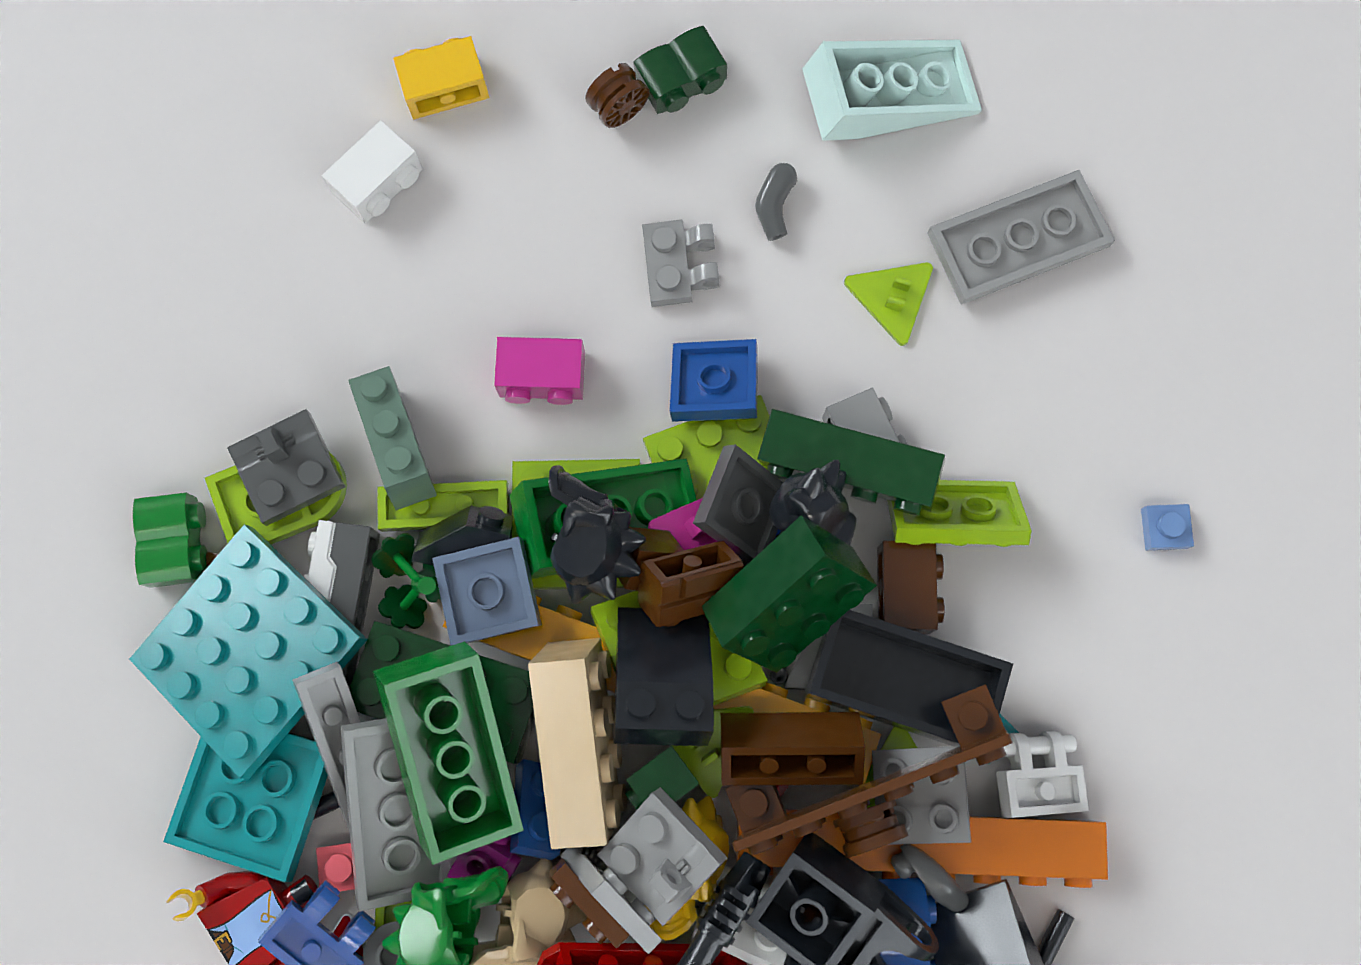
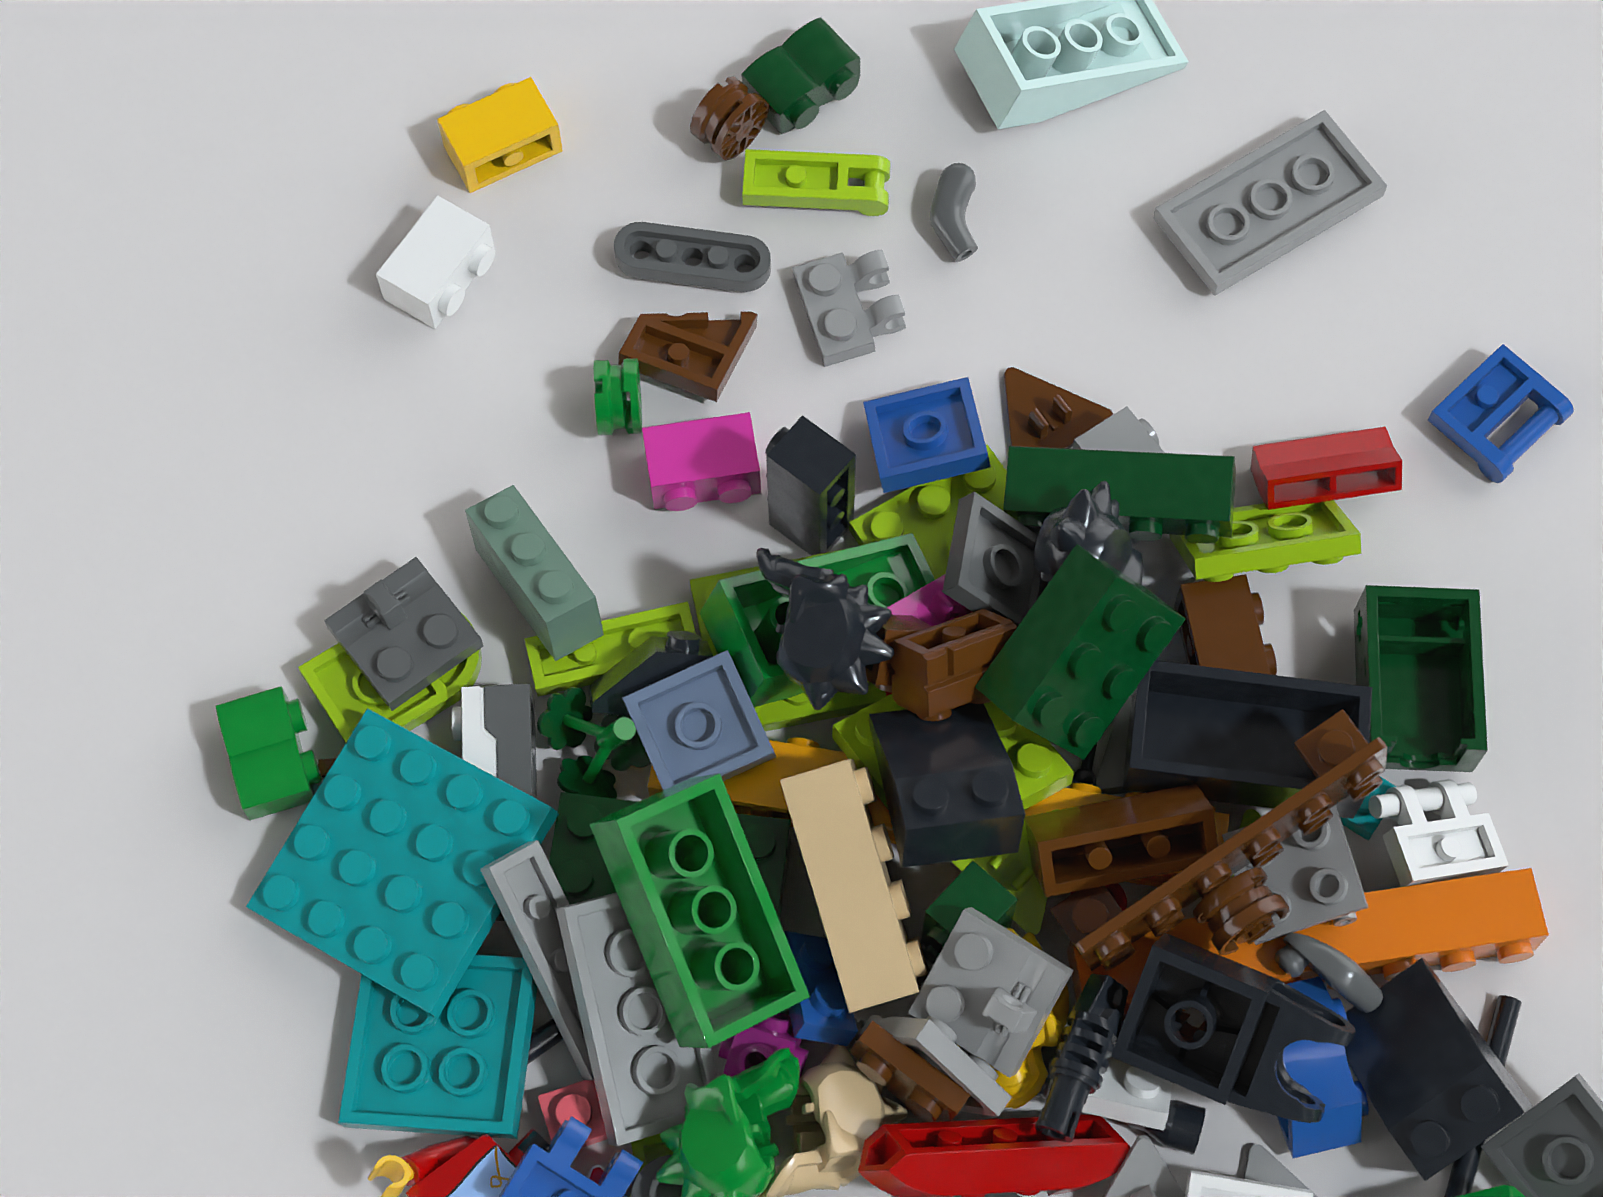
camera: 10 degrees left, 10 degrees down
lime piece [844,262,933,346] -> none
medium blue plate [1141,504,1194,551] -> none
none -> green wheel [593,358,642,436]
none -> dark grey plate [614,222,771,292]
none -> reddish brown wing [618,311,758,402]
none -> lime plate [742,149,891,216]
none -> black brick [765,415,856,556]
none -> reddish brown piece [1004,367,1113,449]
none -> red piece [1250,426,1402,510]
none -> dark green piece [1354,585,1488,772]
none -> blue plate [1428,344,1574,483]

